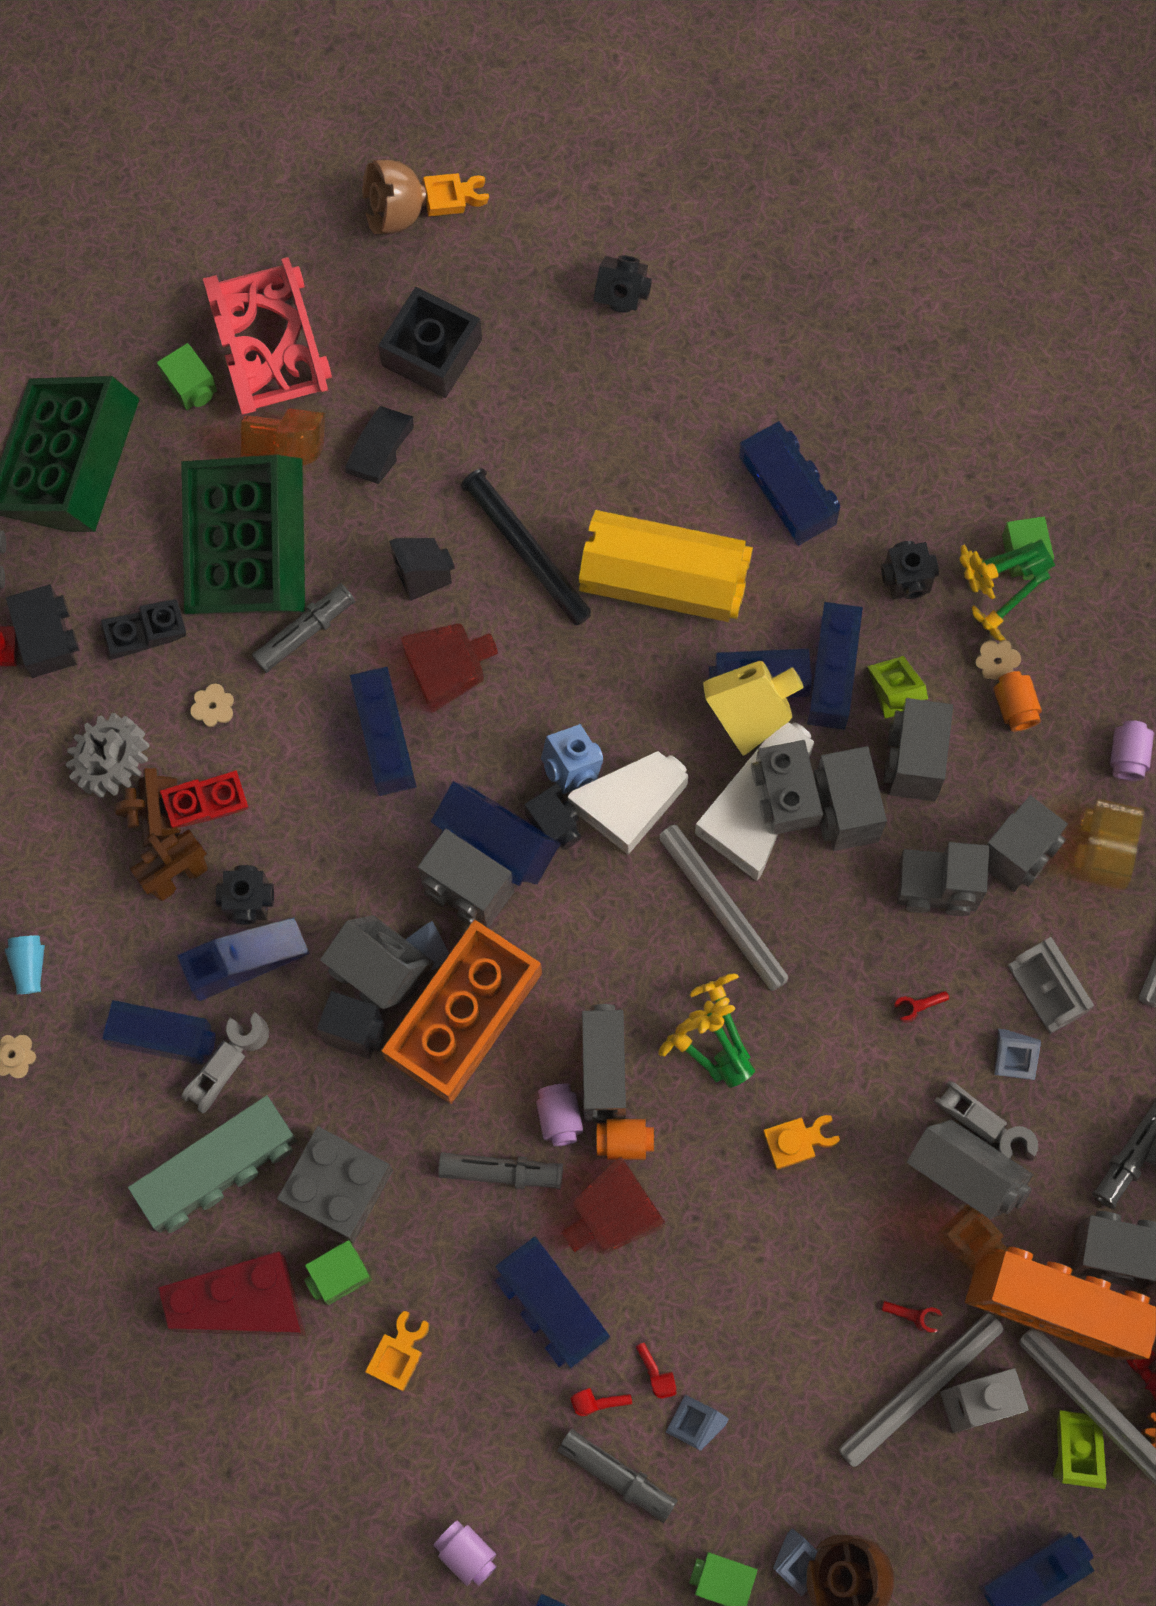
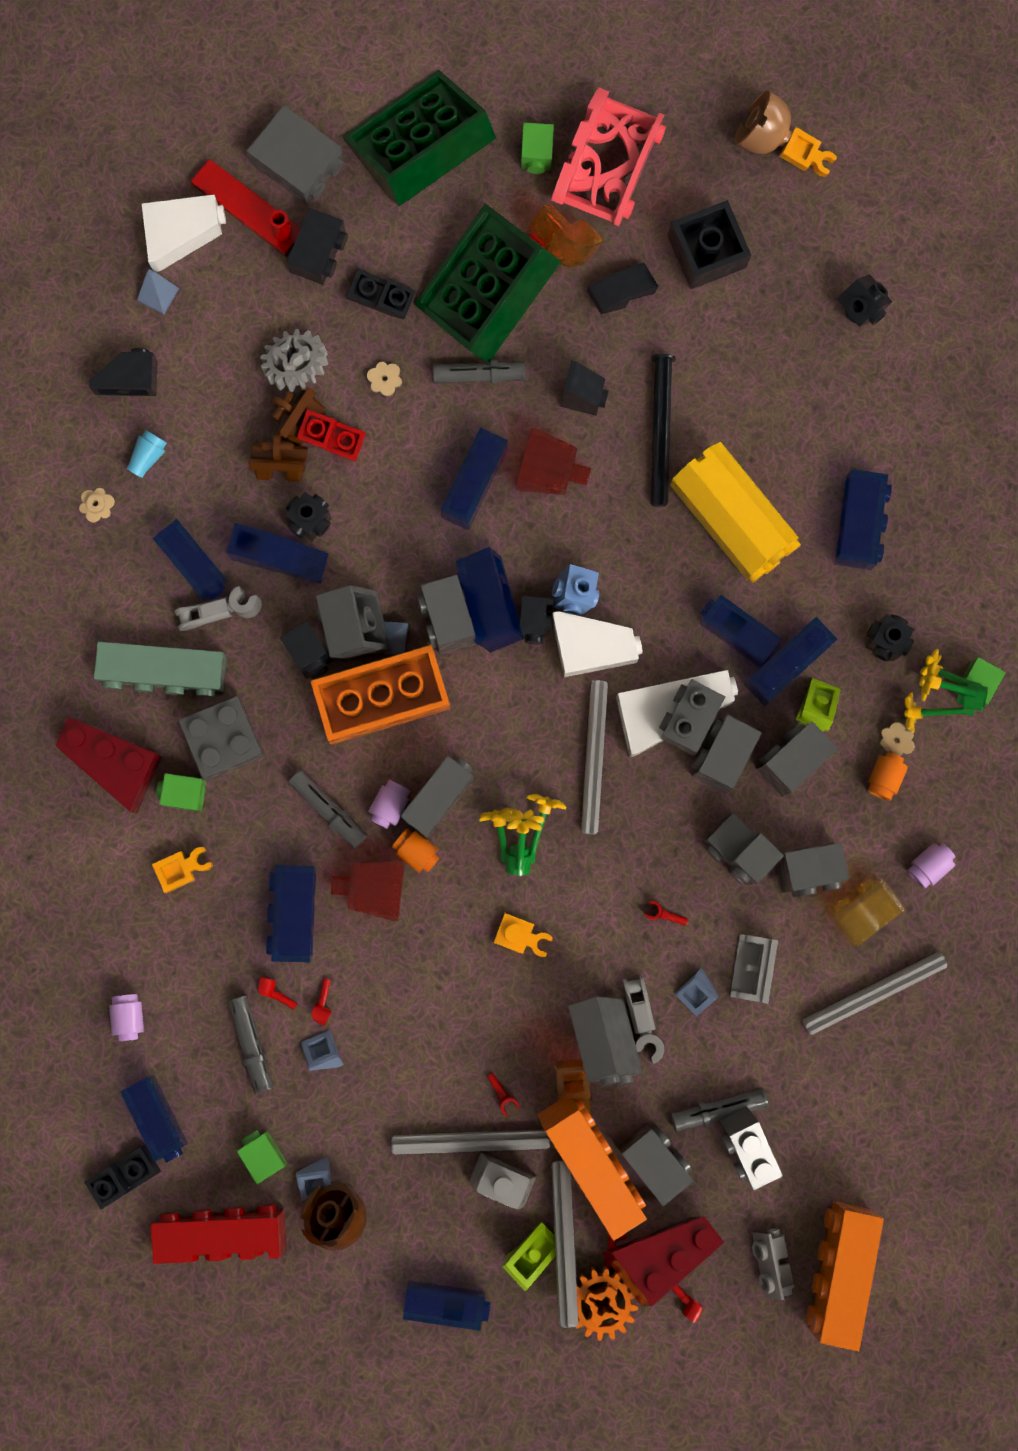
camera: 30 degrees right, 10 degrees up
light yellow torso [703,661,804,756] -> none

